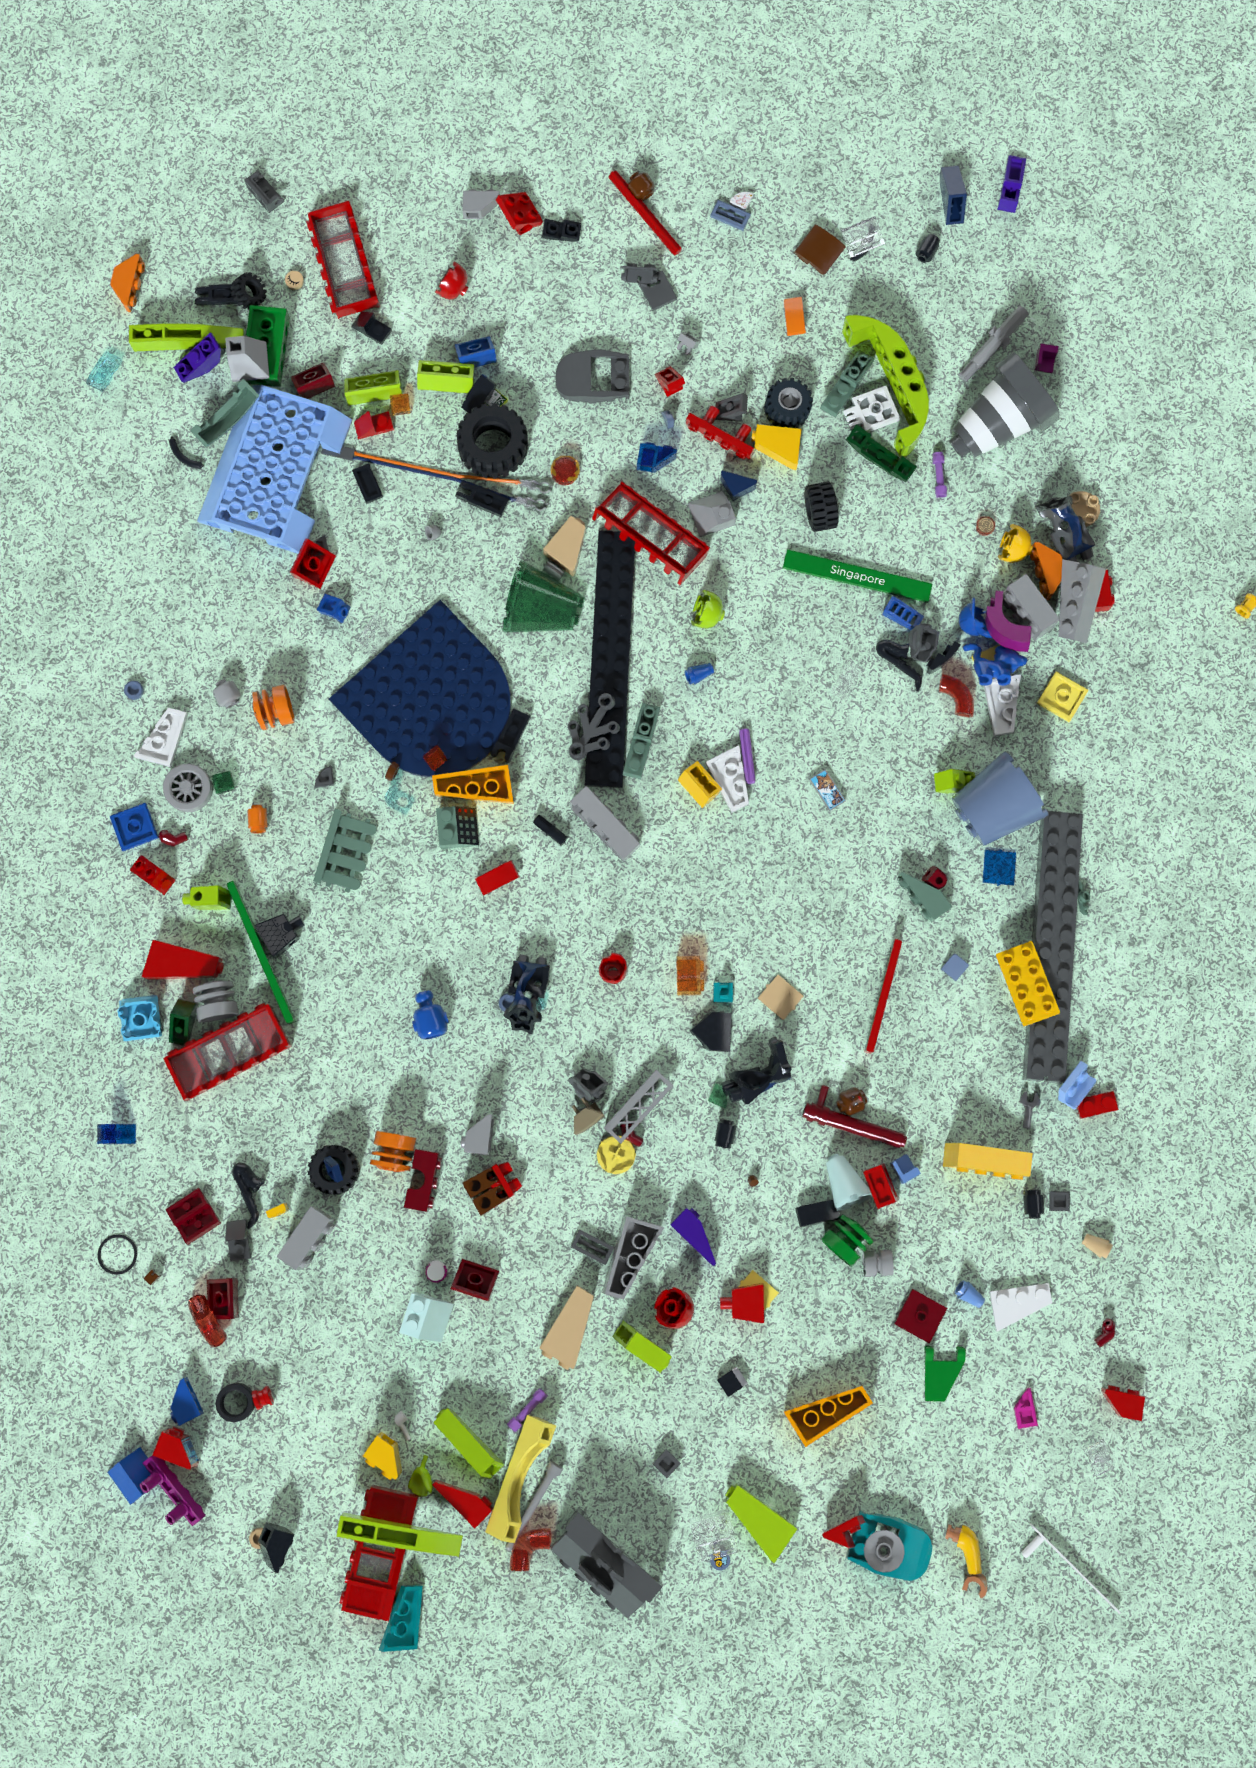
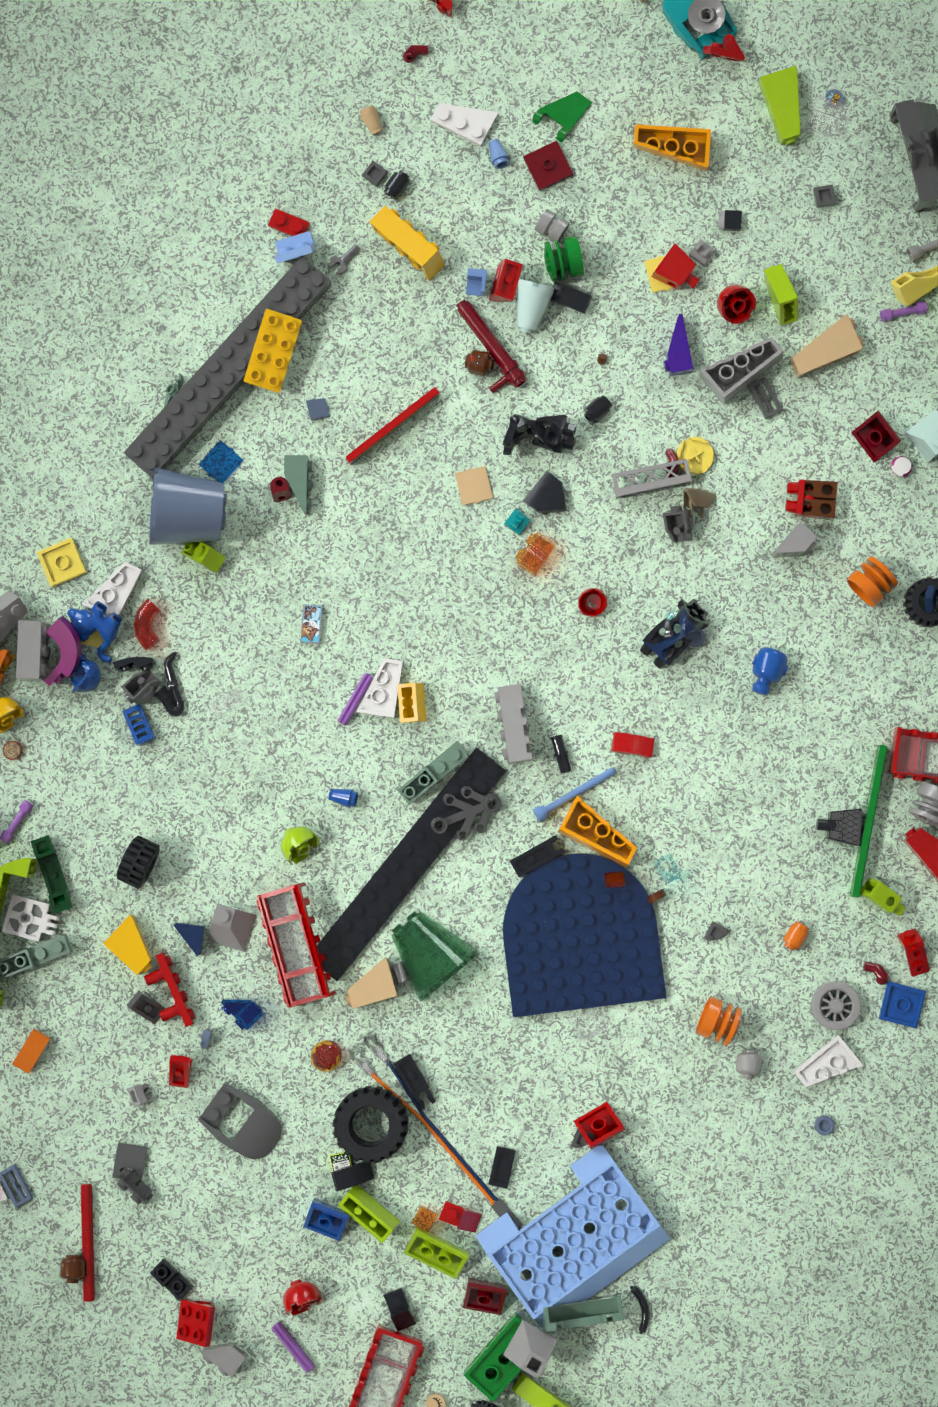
camera: 140 degrees left, 5 degrees up
dark purple slope [173,333,221,383] -> none
clear green plate [212,770,236,795] -> none
sand green fence [313,808,377,893] -> none
blue bracket [317,594,351,623] -> none
dark red arch [404,1149,442,1212] -> none
light grey hinge [425,525,441,541] -> none
sand green slope [436,806,479,849] -> none
clear green tile [708,1084,727,1109] -> none
black wheel [764,378,813,428] -> none
green tile [782,549,933,603] -> none
dark pink tile [1014,1388,1038,1429] -> none
none -> medium lavender axle [272,1322,315,1373]
none -> medium blue piece [532,768,616,823]
none -> light grey tile [689,239,715,266]

